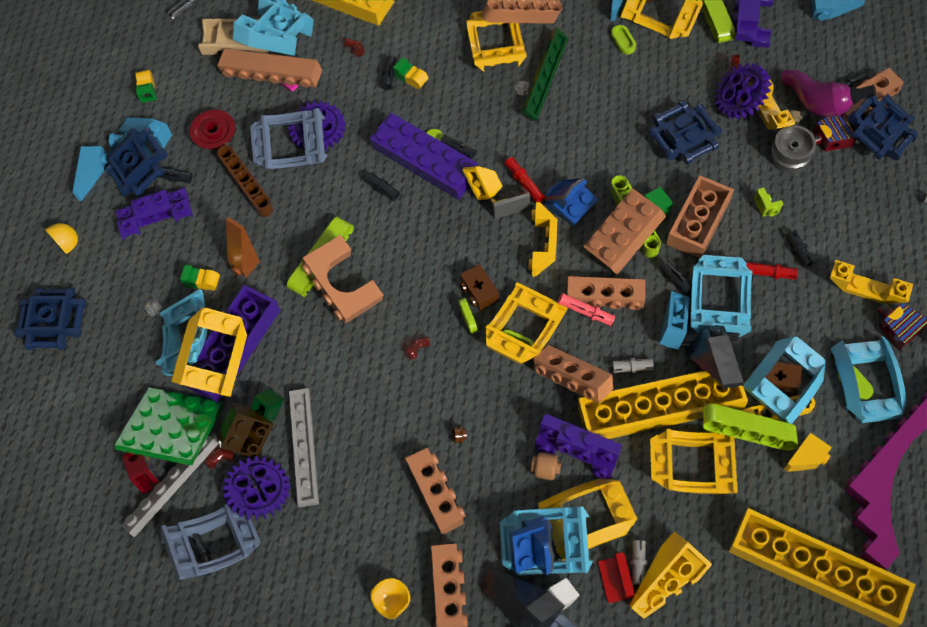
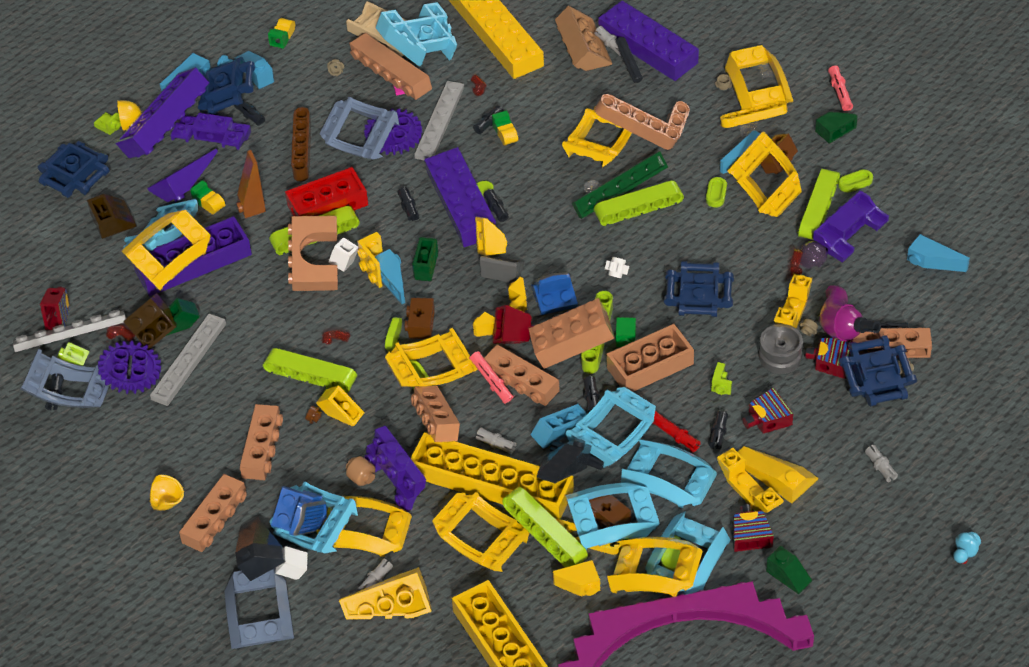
camera: 30 degrees right, 15 degrees down
green plate [115,387,223,466] -> none
clear plate [144,300,162,317] -> none
dark red gear [190,110,236,150] -> none
red pin [504,157,545,203] -> none
red panel [598,552,635,603] -> none
dark purple gear [714,62,772,120] -> none
none -> lime bracket [57,342,89,366]
none -> dark brown slope [87,194,137,239]
none -> lime bracket [94,112,121,135]
none -> dark purple brick [115,67,209,158]
none -> dark purple wedge [147,149,218,202]
none -> lime beam [263,348,357,393]
none -> red brick [285,167,368,216]
none -> yellow slope [316,385,365,426]
none -> dark tan plate [327,59,344,76]
none -> white brick [329,238,359,272]
none -> yellow bracket [357,232,383,288]
none -> dark azure slope [375,249,405,304]
none -> dark green brick [412,237,439,281]
none -> light grey plate [415,81,464,160]
none -> dark red torso [493,305,533,344]
none -> lime beam [594,181,684,226]
none -> white gear [605,257,629,278]
none -> yellow wedge [607,537,703,597]
none -> medium azure wedge [621,440,717,508]
none -> yellow wedge [738,446,818,503]
none -> dark red torso [743,388,793,434]
none -> clear purple hair [797,242,828,269]

